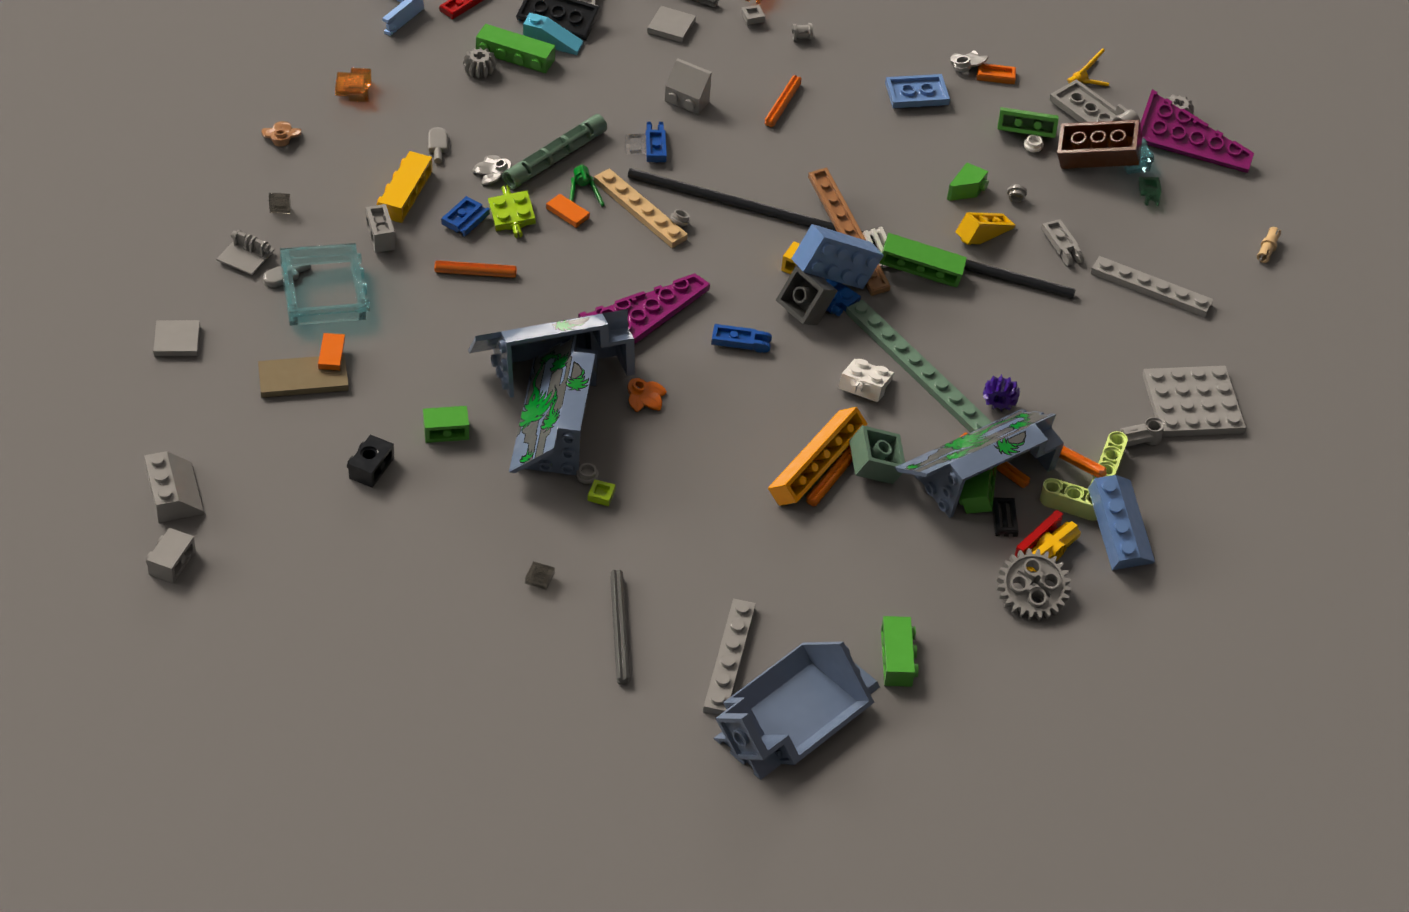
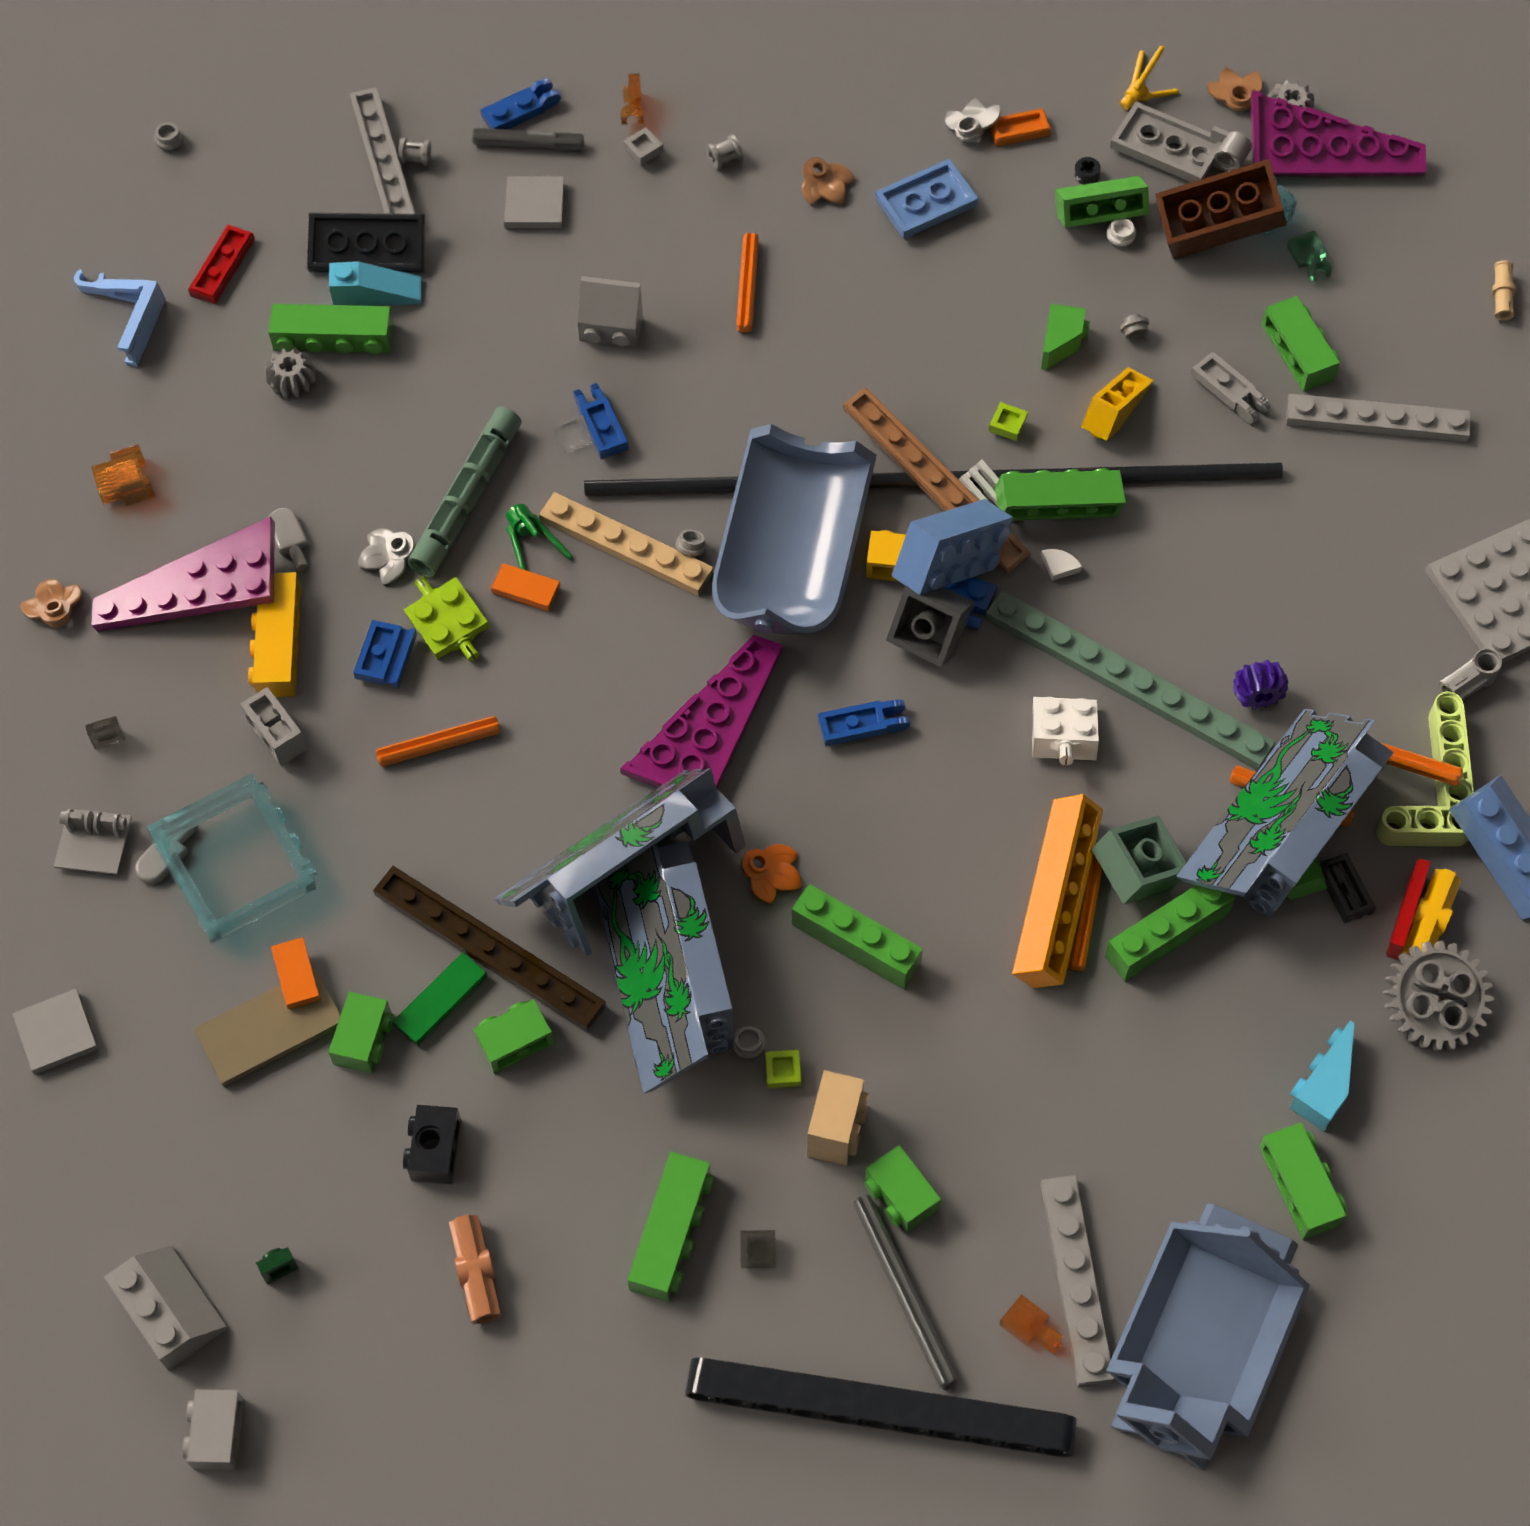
camera: 15 degrees left, 15 degrees up
none -> wing [92,516,275,631]
none -> dark green plate [256,1247,299,1285]
none -> bright green brick [328,991,394,1073]
none -> dark brown plate [373,866,606,1031]
none -> green tile [392,952,487,1046]
none -> nougat piece [449,1214,502,1325]
none -> bright green brick [627,1151,715,1302]
none -> black beam [685,1358,1077,1457]
none -> sand blue panel [712,424,877,634]
none -> bright green brick [792,884,923,990]
none -> medium nougat plate [801,157,855,205]
none -> tan brick [807,1070,869,1166]
none -> bright green brick [864,1145,941,1233]
none -> lime plate [989,402,1028,441]
none -> clear orange plate [1000,1294,1063,1355]
none -> white tile [1041,549,1082,581]
none -> black bush [1075,157,1100,185]
none -> bright green brick [1105,885,1235,982]
none -> medium nougat plate [1207,67,1262,111]
none -> bright green brick [1261,296,1340,392]
none -> medium azure slope [1290,1020,1355,1131]

